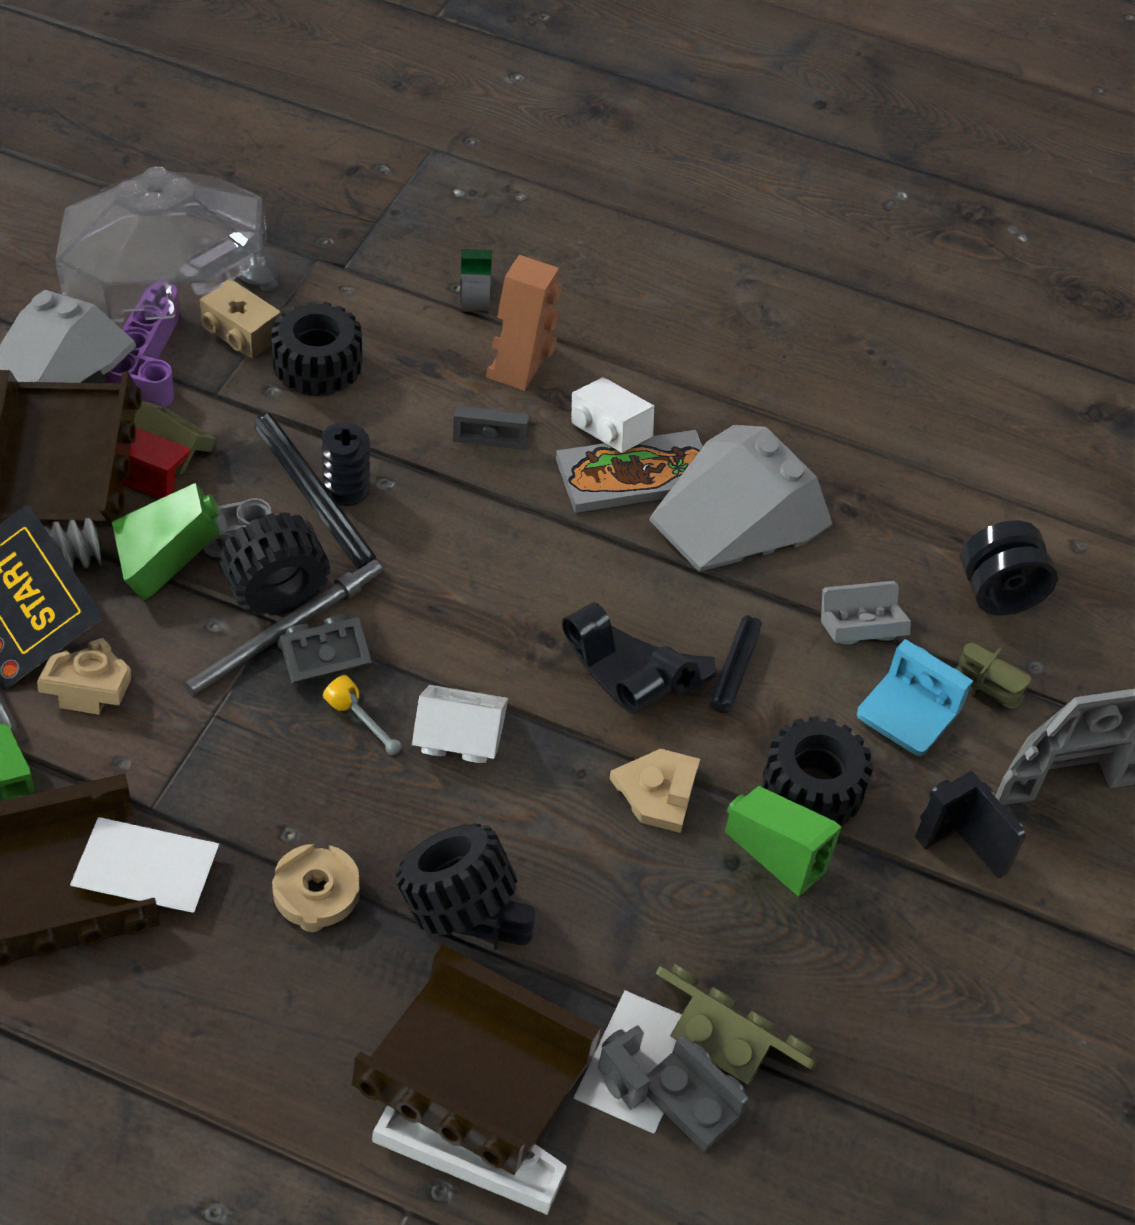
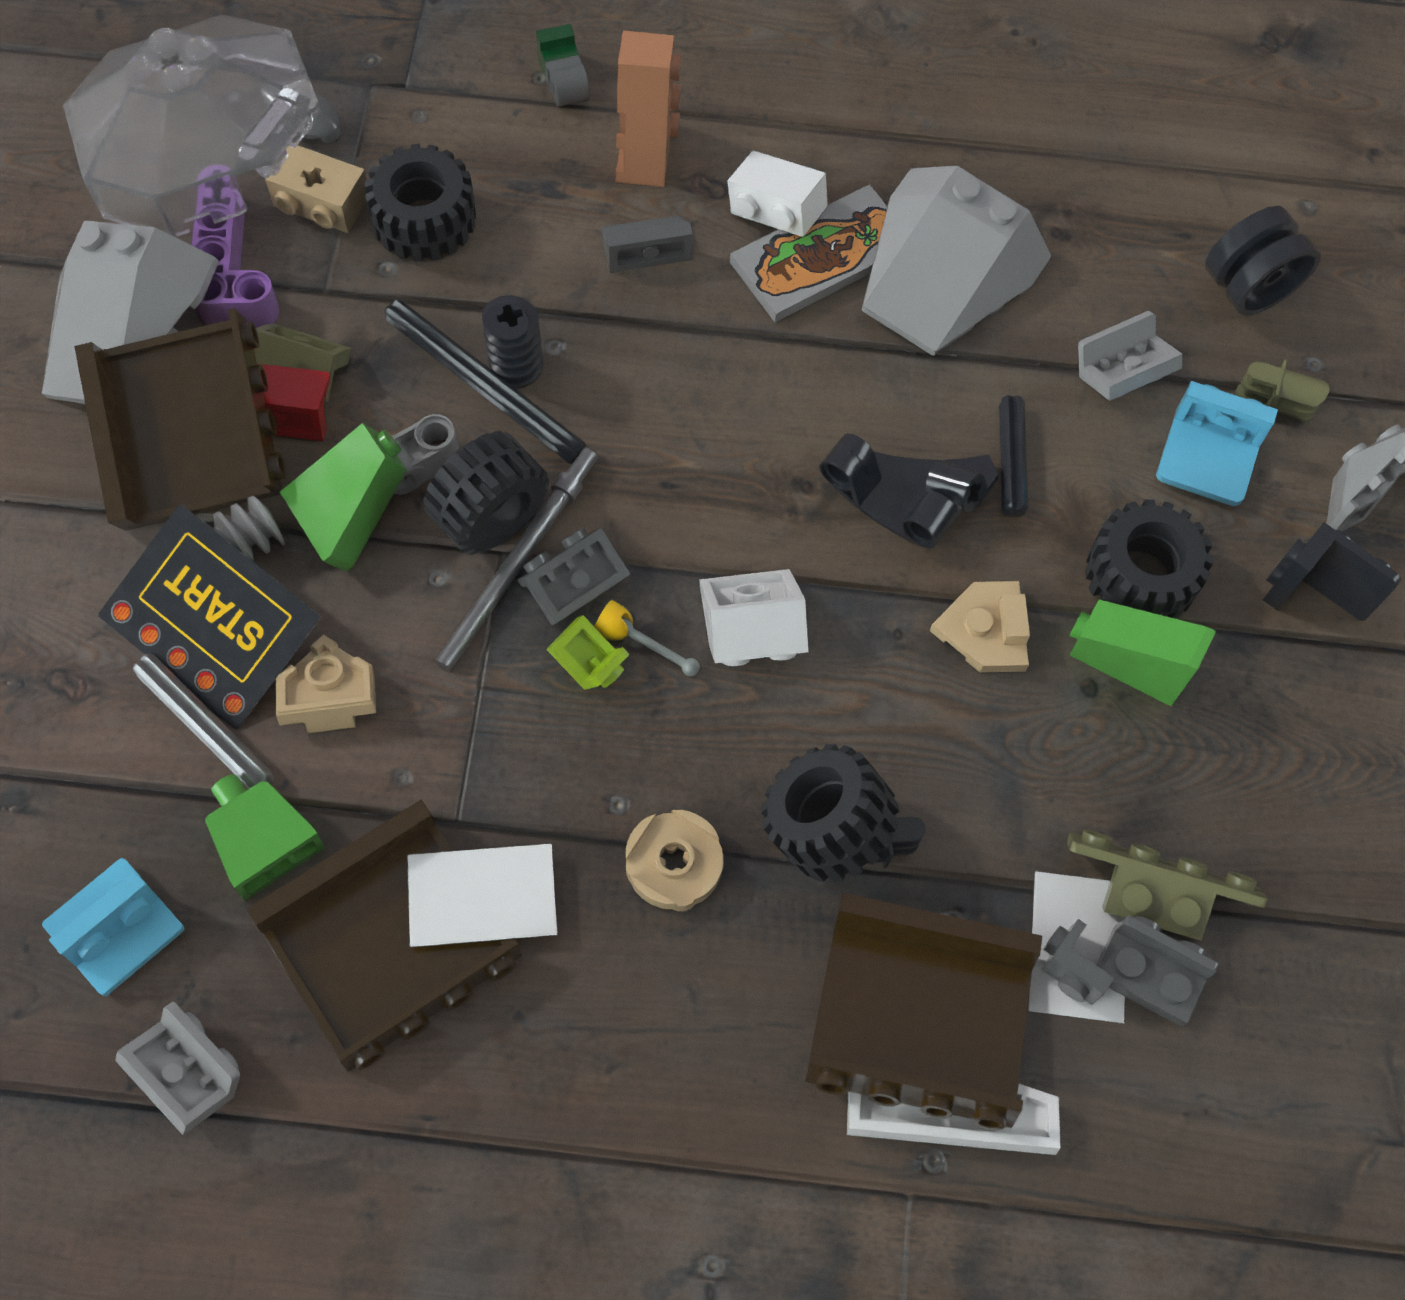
camera: 15 degrees left, 15 degrees up
none -> lime bracket [546,615,629,690]

